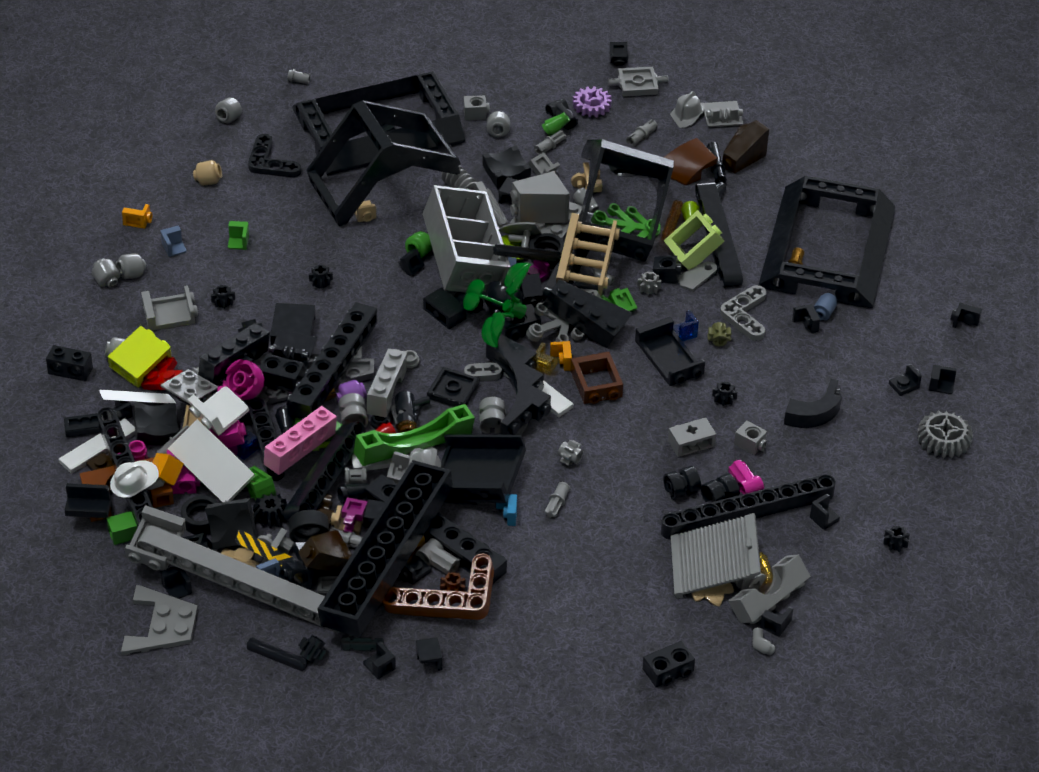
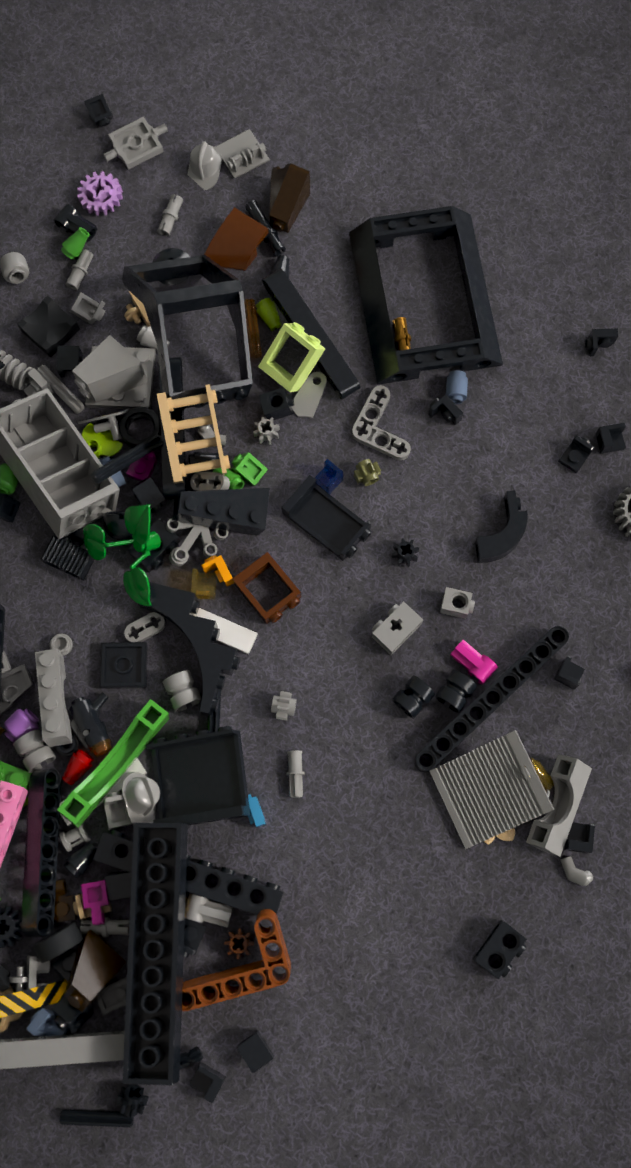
camera: 20 degrees left, 30 degrees up
bright green plant [591,203,660,238] -> none

